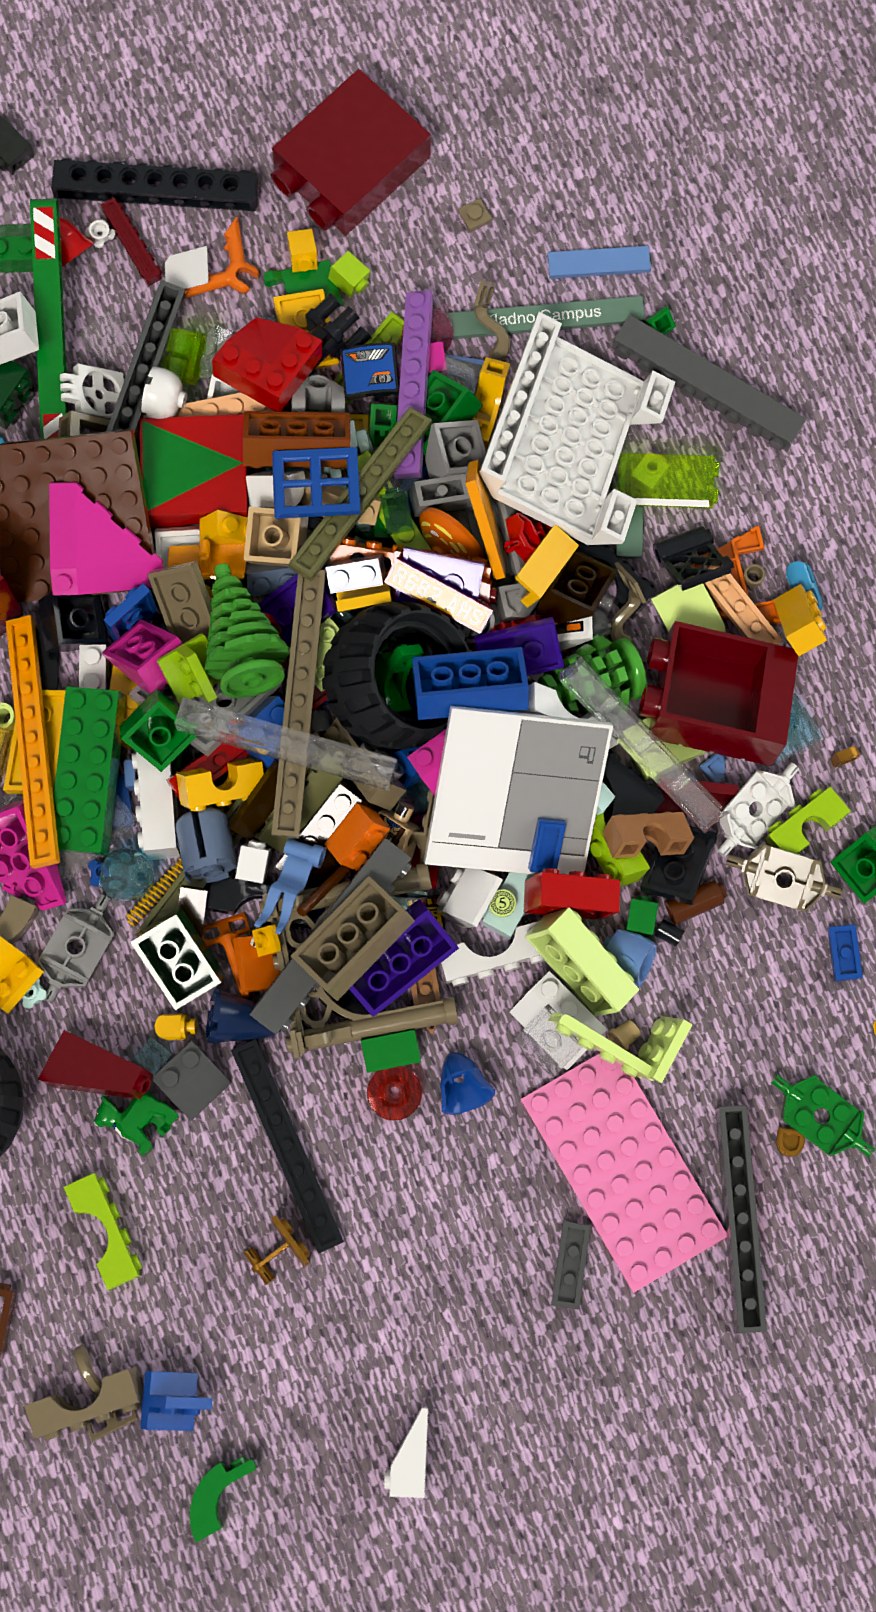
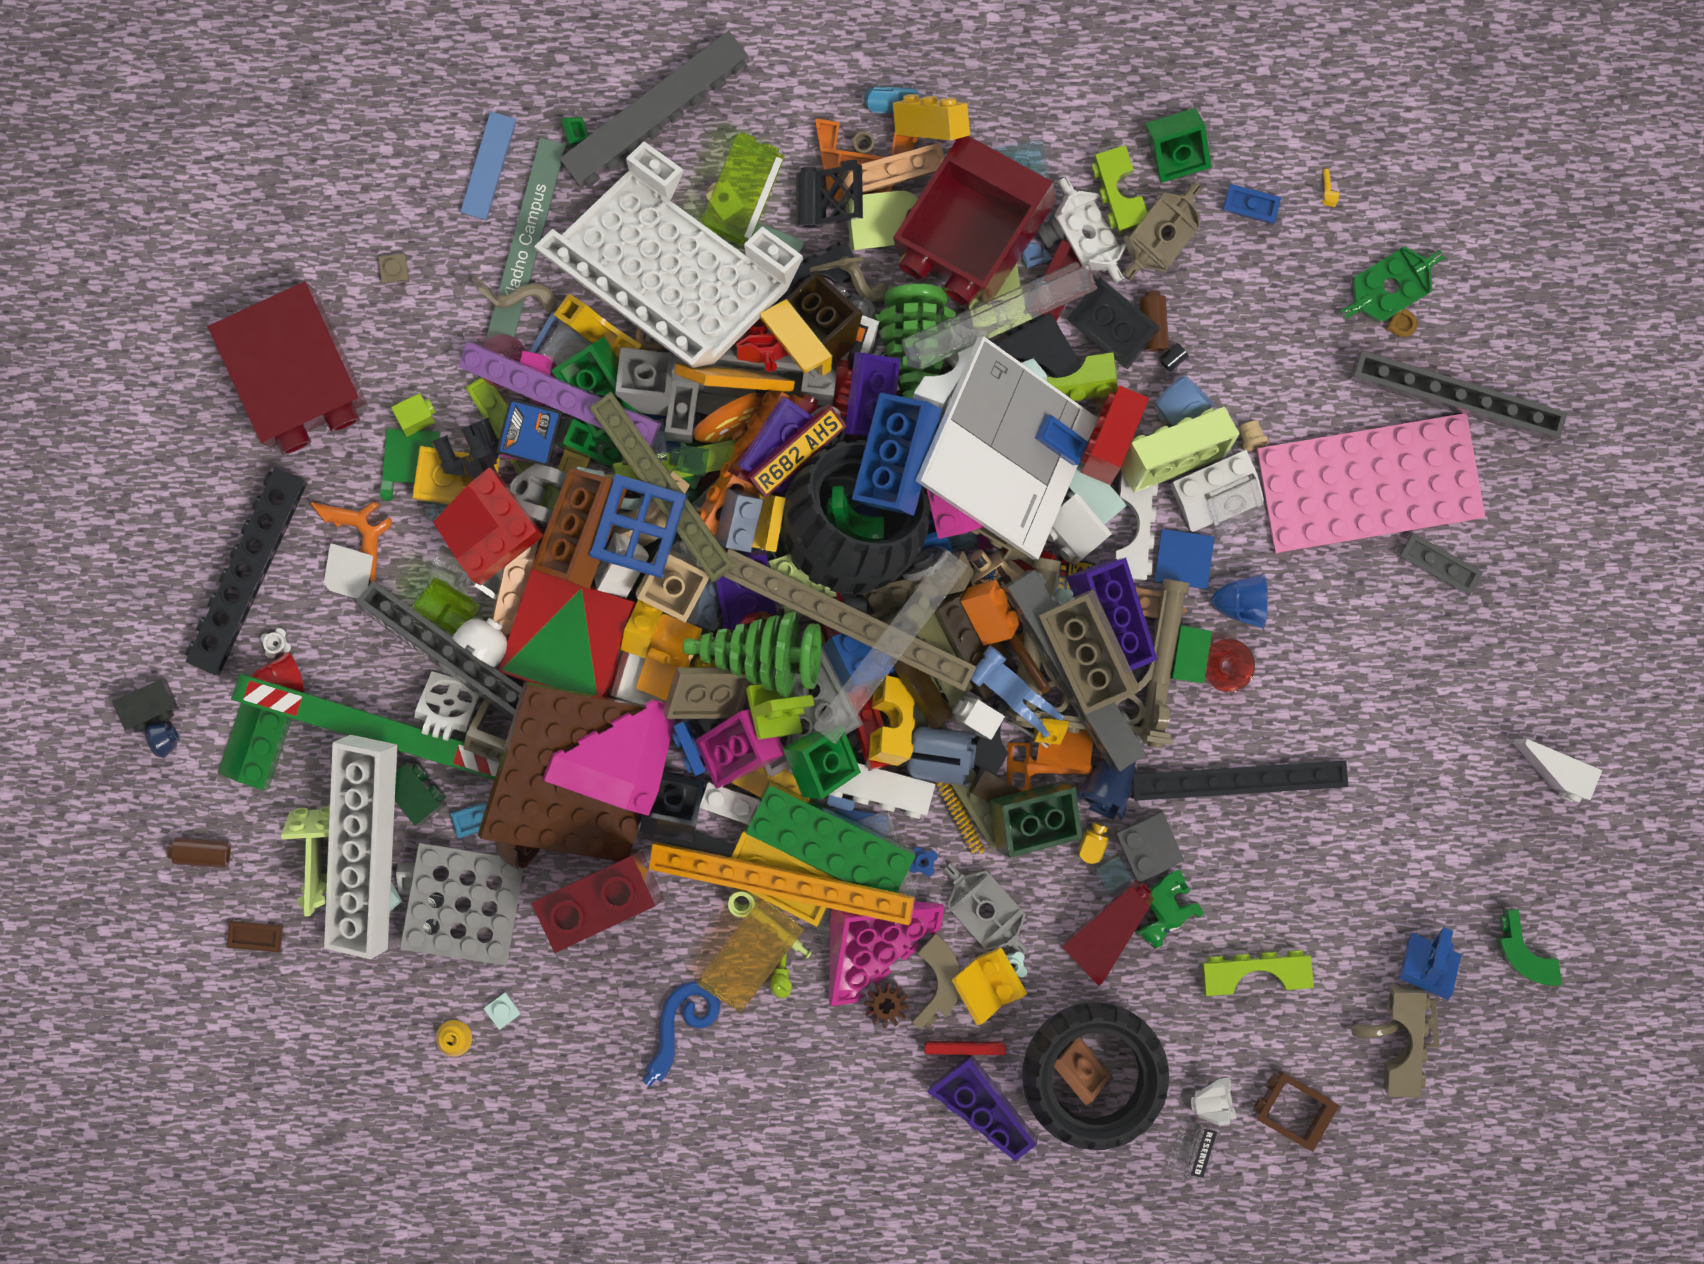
camera: 65 degrees left, 10 degrees up
clear piece [76,308,138,366] -> none
clear light blue piece [99,848,155,902] -> none
dark red piece [100,197,163,287] -> none
pearl gold plate [243,1215,310,1285] -> none
yellow brick [287,229,317,272] -> none
light aqua tile [356,429,373,454] -> none
yellowish green tile [489,889,516,918] -> none
yellowish green bracket [549,1013,692,1083] -> none
medium nougat arch [602,812,694,858] -> none
green brick [625,896,658,938] -> none
pearl gold tile [830,746,860,768] -> none
none -> dark grey wheel [1038,215,1066,248]
none -> blue tile [1154,529,1215,589]

